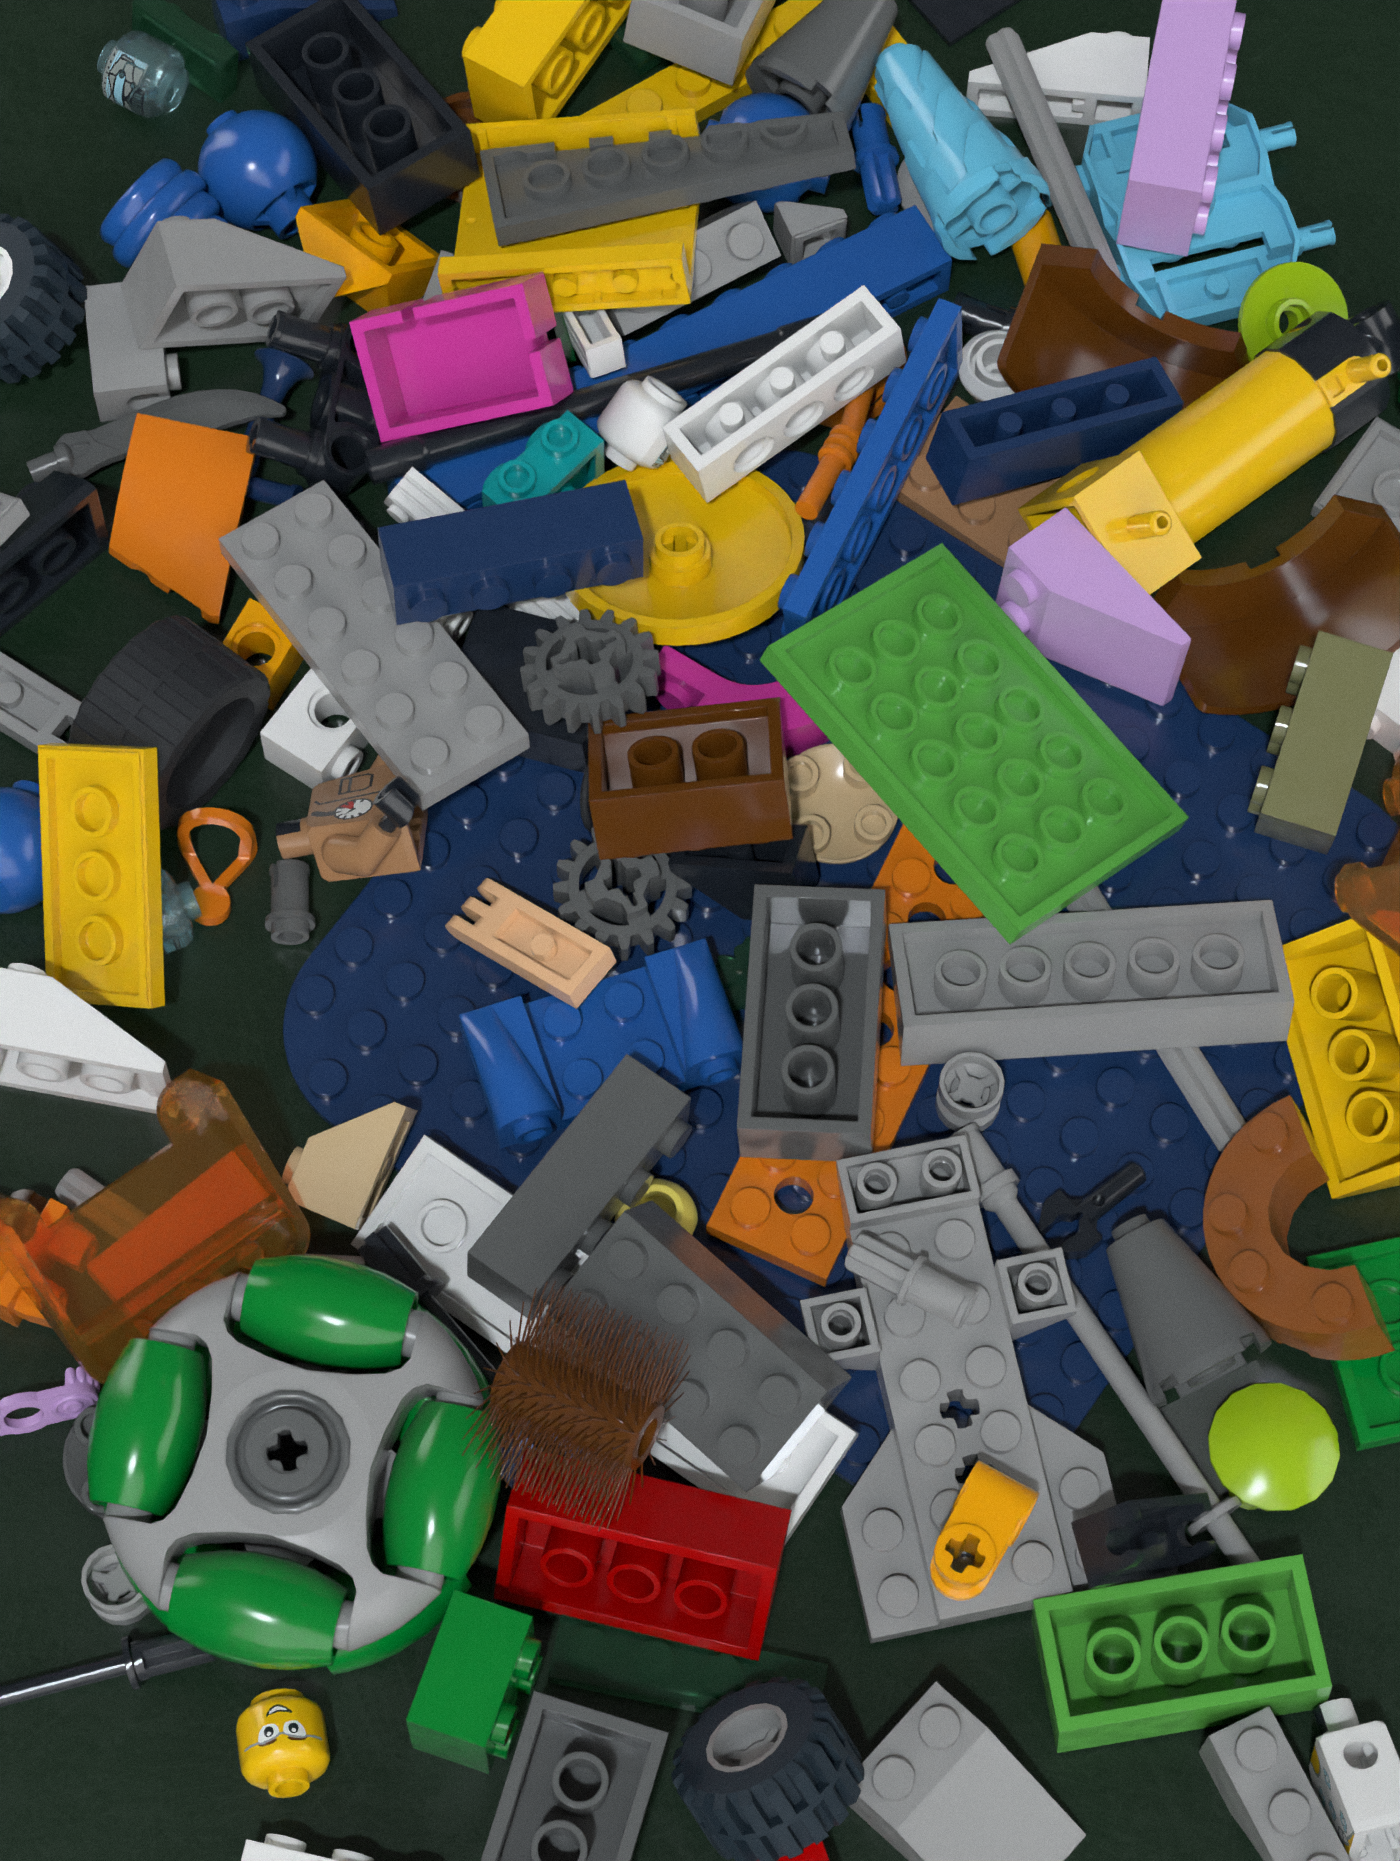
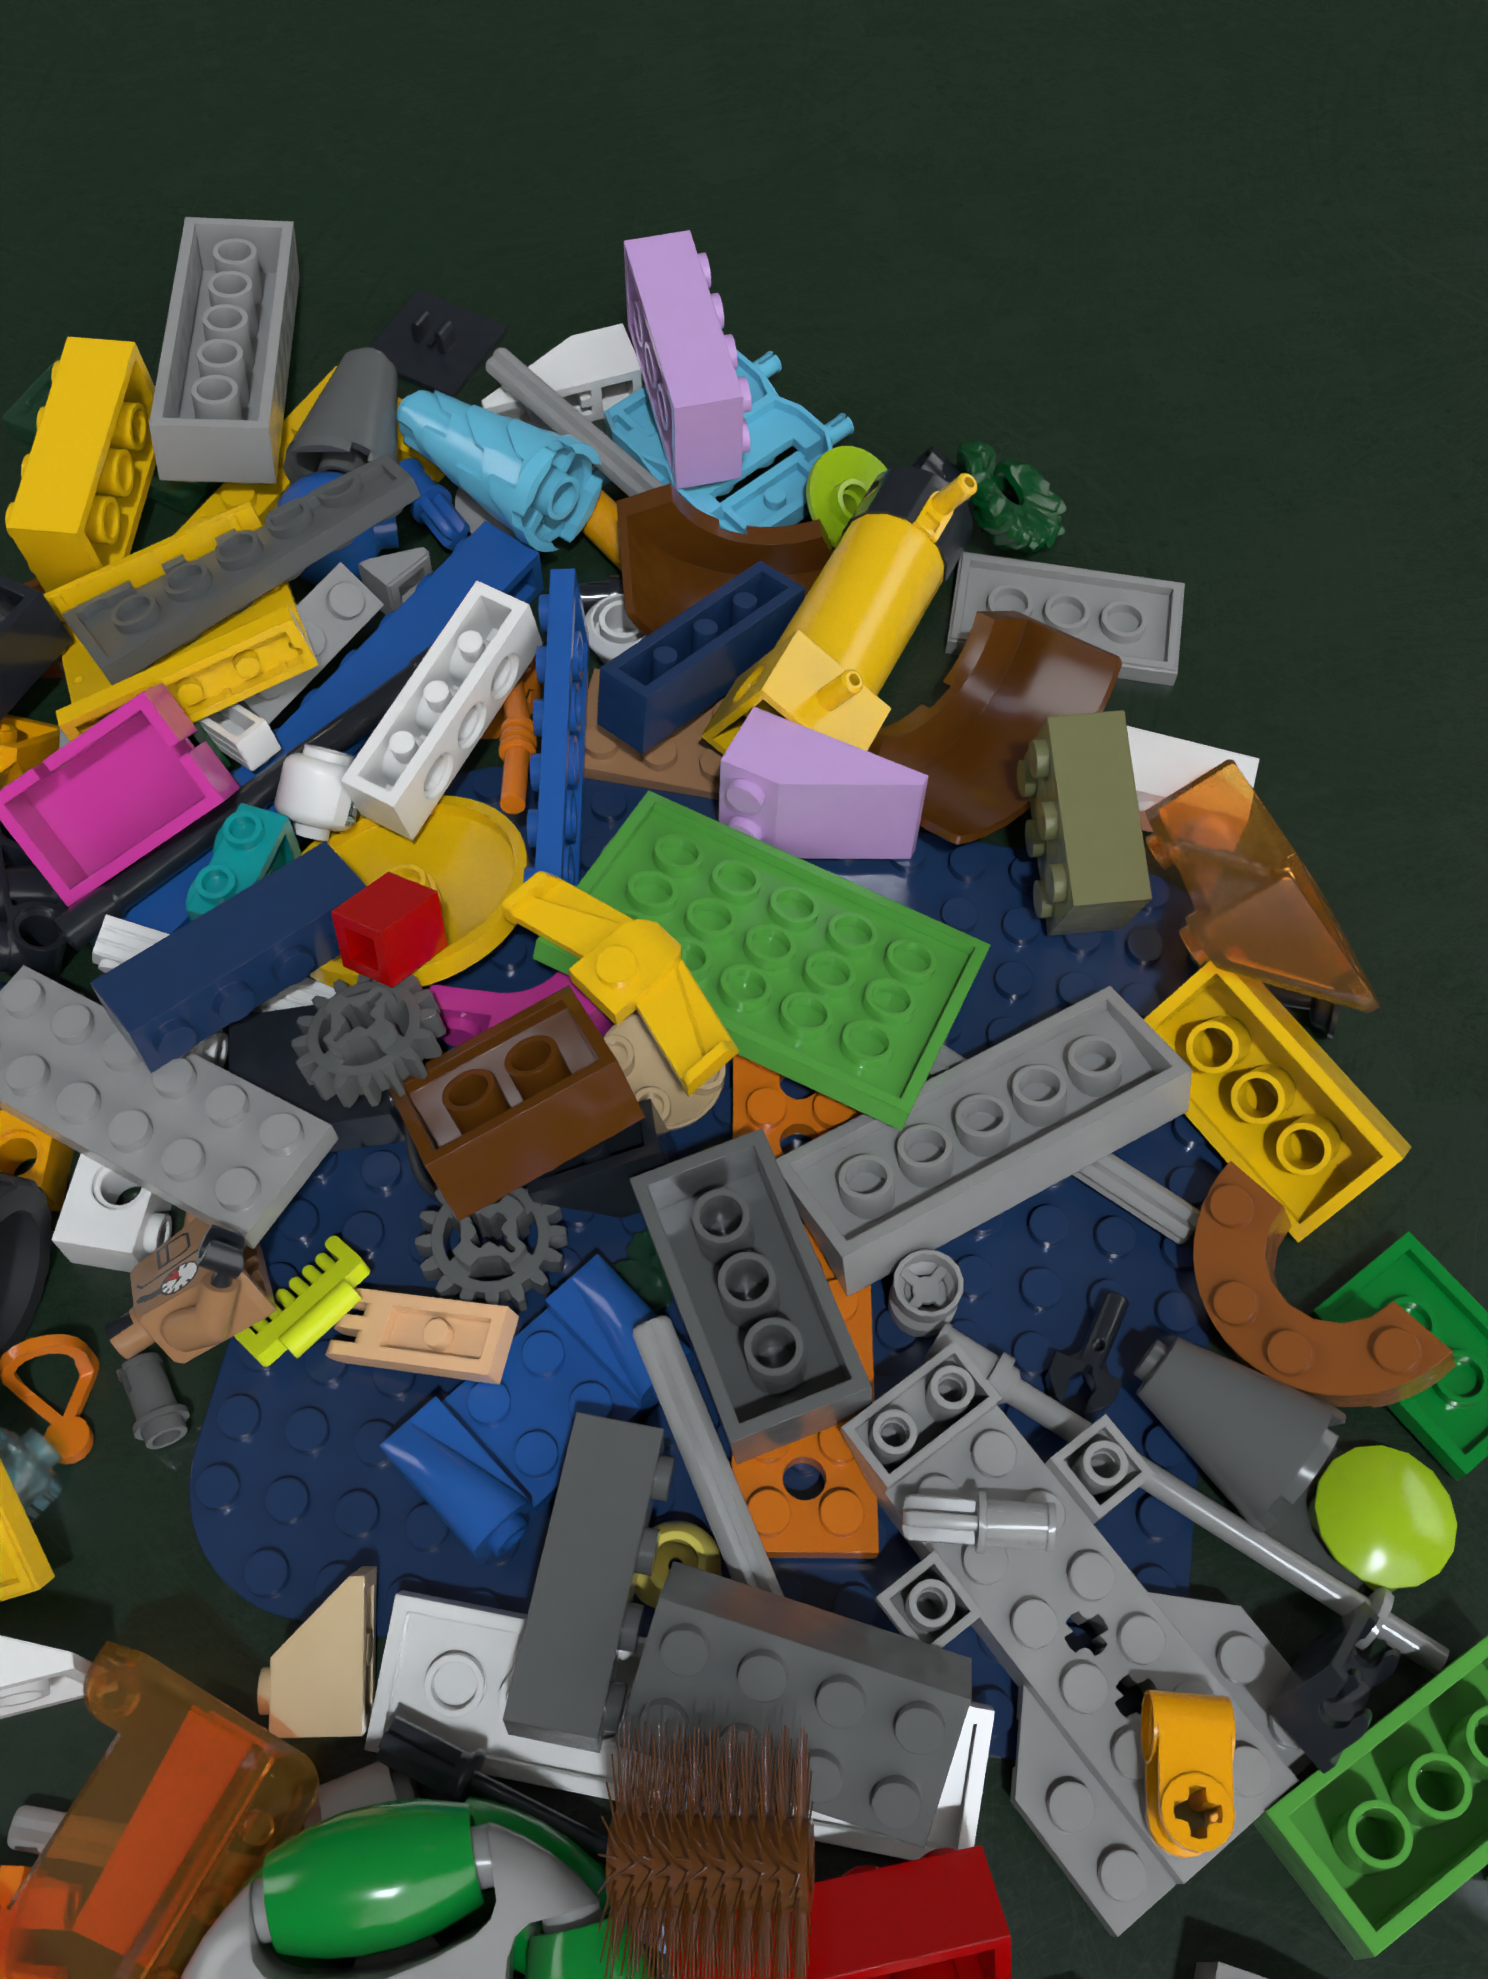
camera: 25 degrees left, 5 degrees down
none -> neon yellow piece [234,1236,370,1367]
none -> red brick [331,871,448,988]
none -> yellow plate [501,871,740,1097]
none -> light grey axle [633,1315,784,1597]

